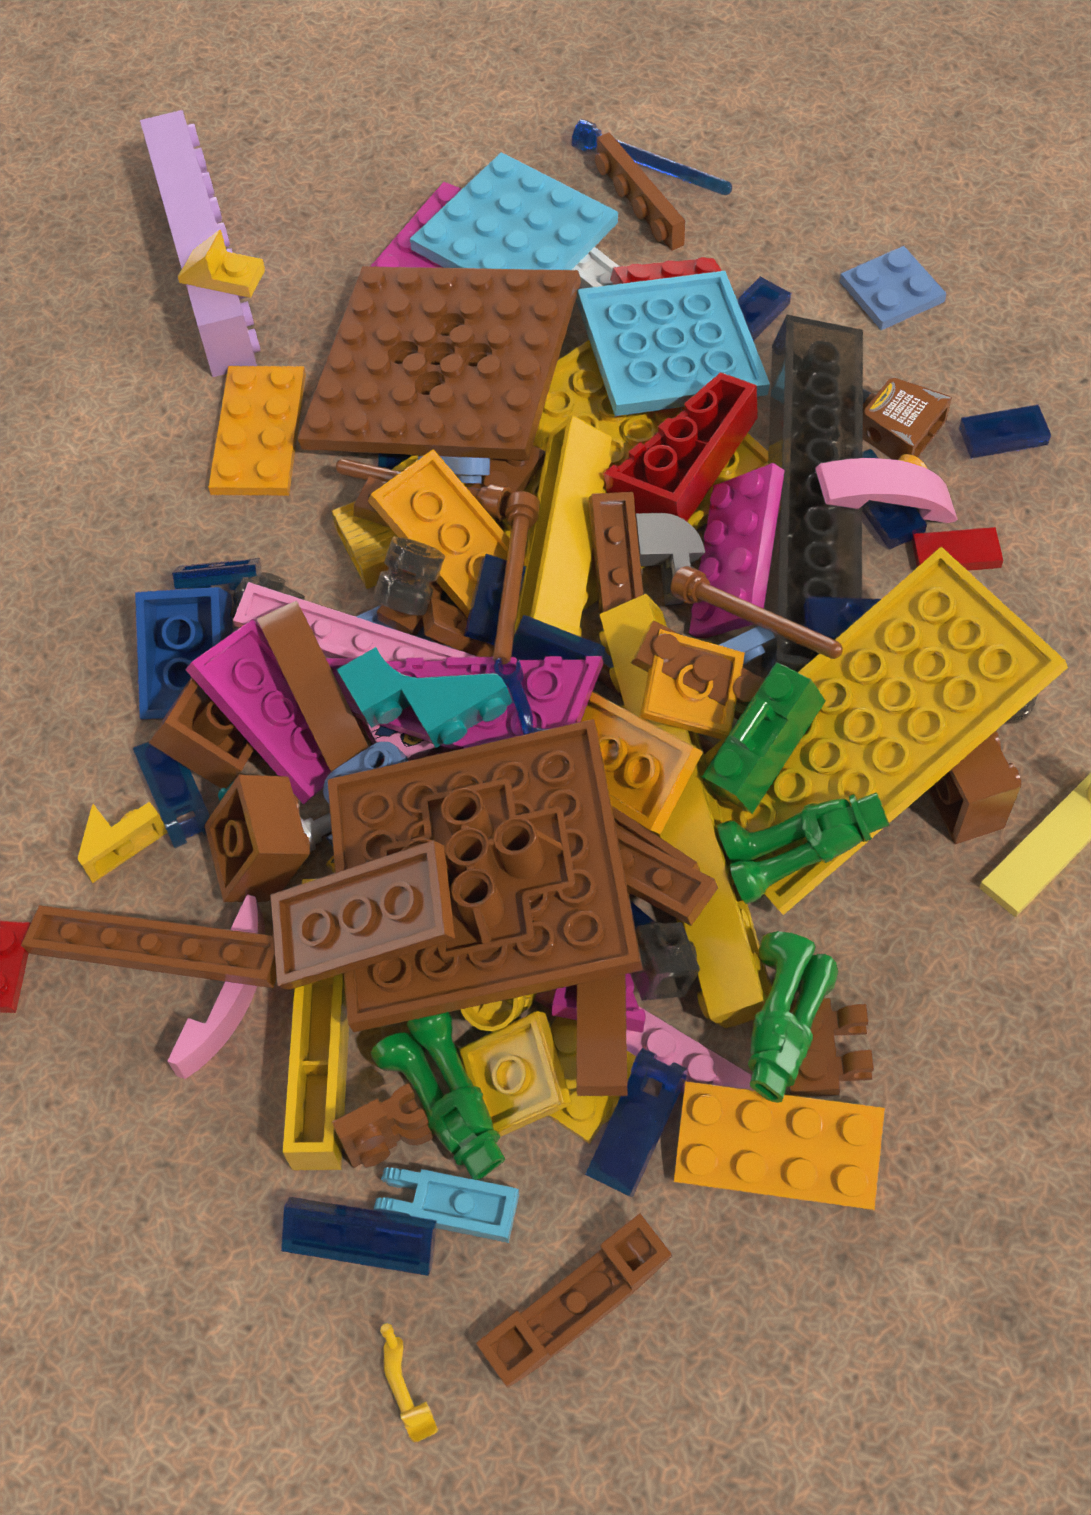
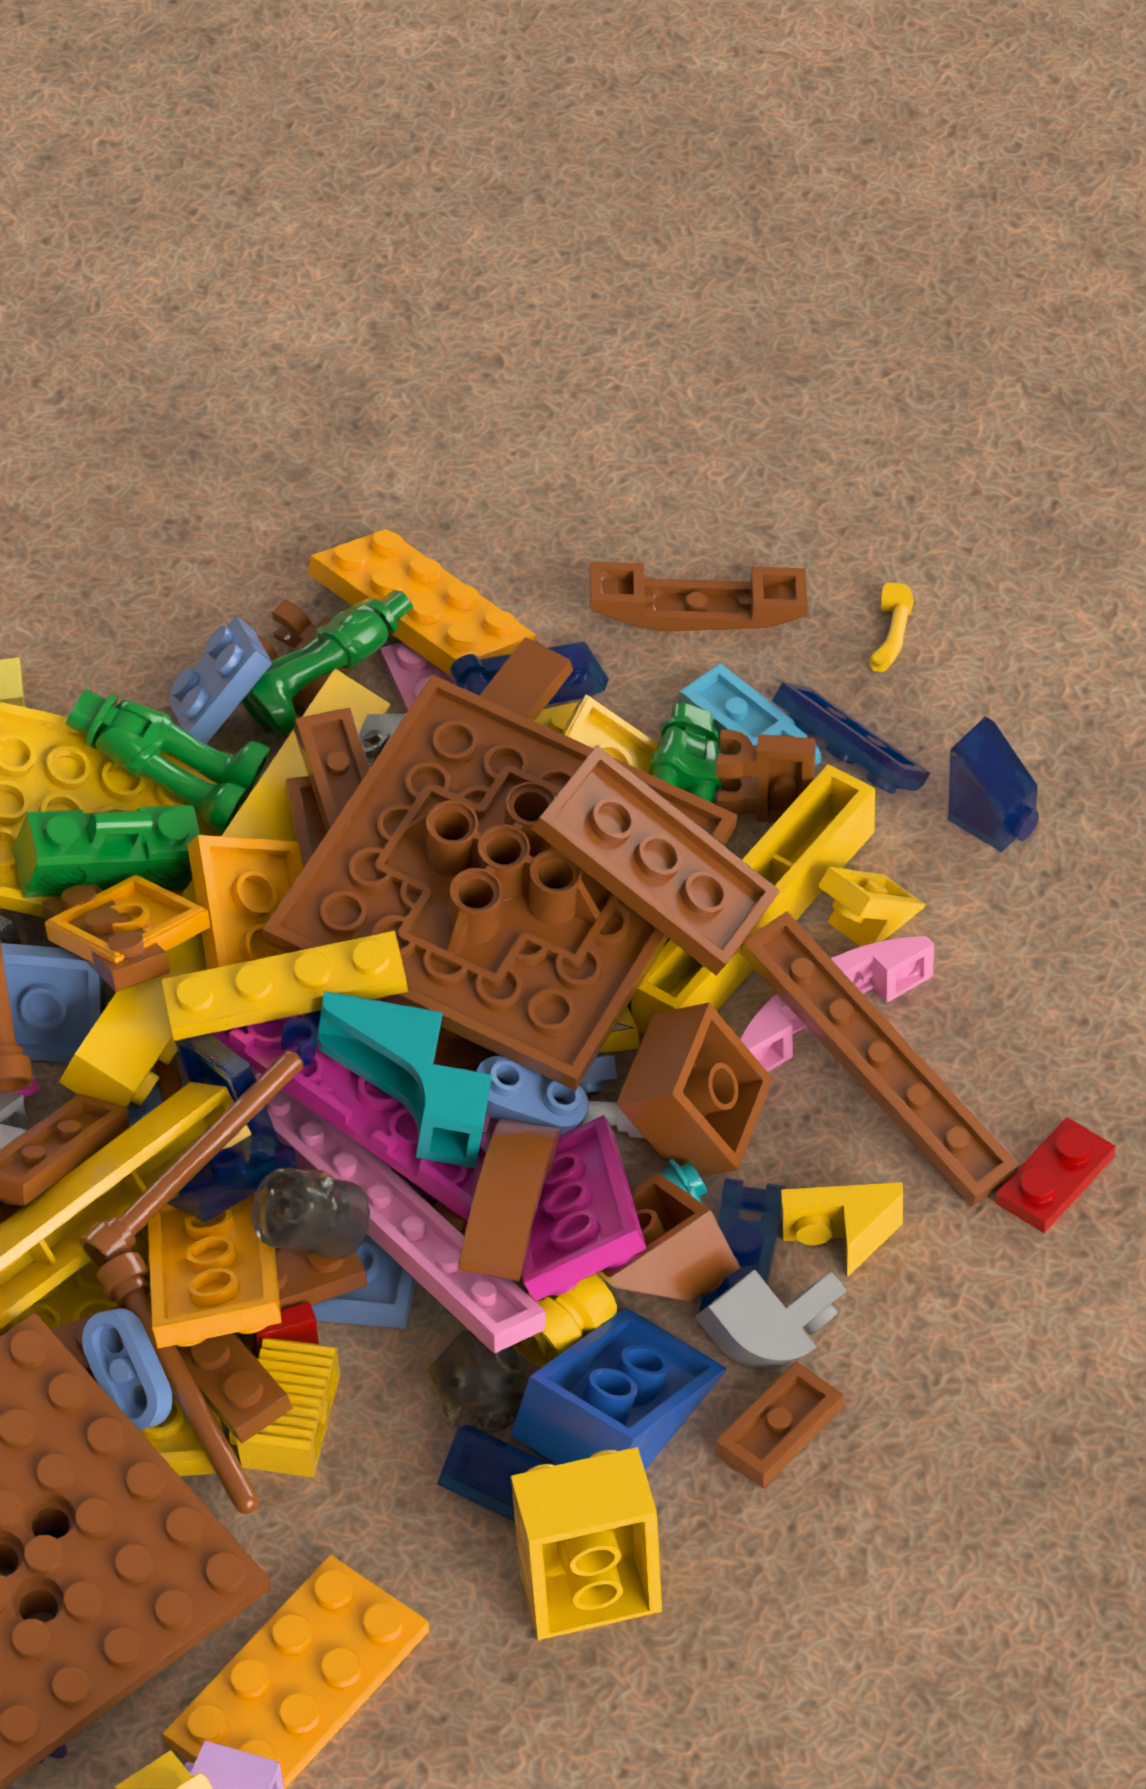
camera: 145 degrees left, 10 degrees down
none -> yellow plate [162,931,408,1041]
none -> medium blue plate [168,616,272,744]
none -> yellow brick [511,1447,662,1640]
none -> light grey brick [694,1270,847,1369]
none -> dark orange plate [715,1361,844,1489]
none -> yellow slope [818,867,926,947]
none -> clear blue slope [948,716,1039,852]

